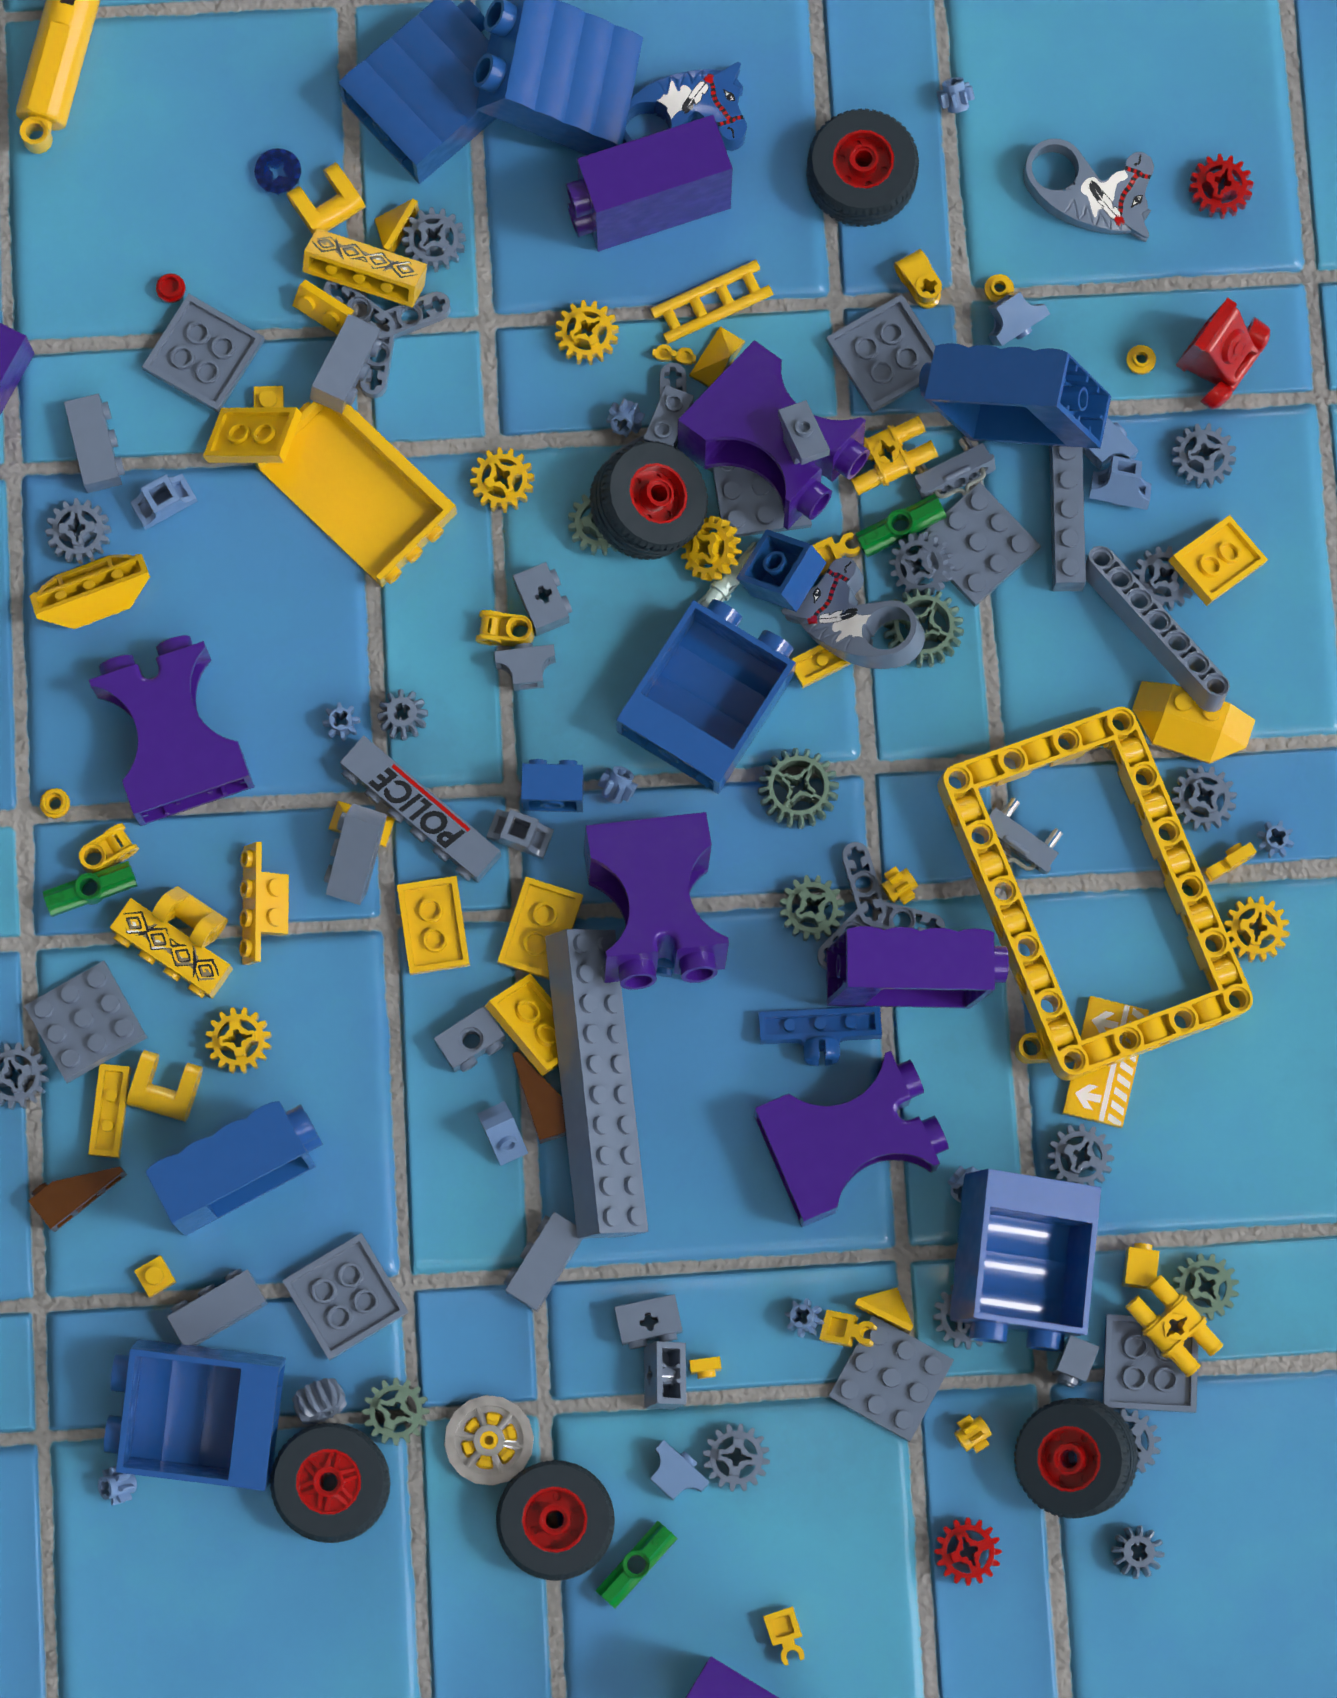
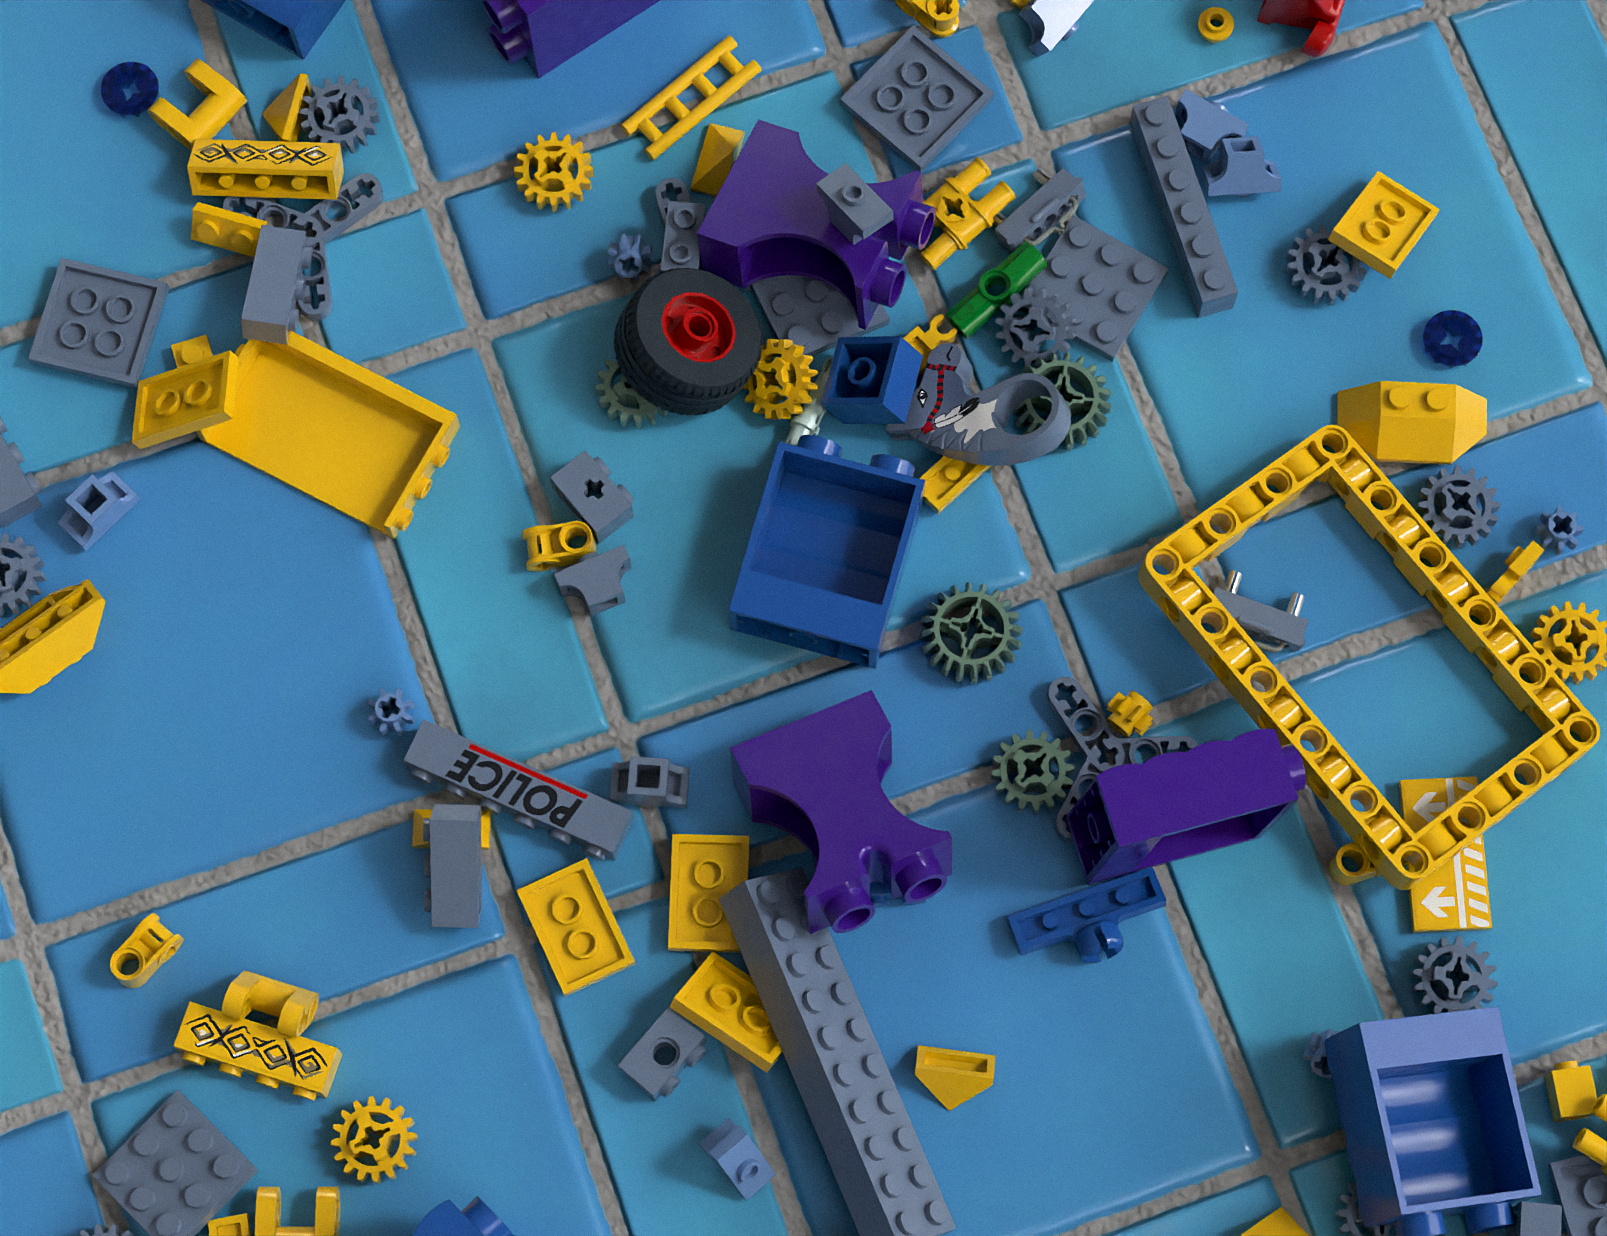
camera: 15 degrees left, 5 degrees down
yellow plate [40,788,70,819] -> none
green piece [43,861,138,917] -> none
dark purple brick [89,635,254,826] -> none
red plate [156,273,186,303] -> none
yellow bracket [239,842,289,965] -> none
sand blue gear [377,689,428,741] -> none
yellow gear [470,447,535,513] -> none
reddish brown slope [512,1051,566,1144] -> none
blue brick [521,759,584,812] -> none
medium blue gear [598,766,638,804] -> none
yellow piece [652,344,696,365] -> none
dark purple brick [754,1051,949,1227] -> none
blue brick [919,343,1111,449] -> none
sand blue beam [1085,546,1230,712] -> none
sand blue gear [1171,423,1236,488] -> none
none -> yellow slope [915,1045,996,1111]
none -> clear blue gear [1422,310,1483,369]

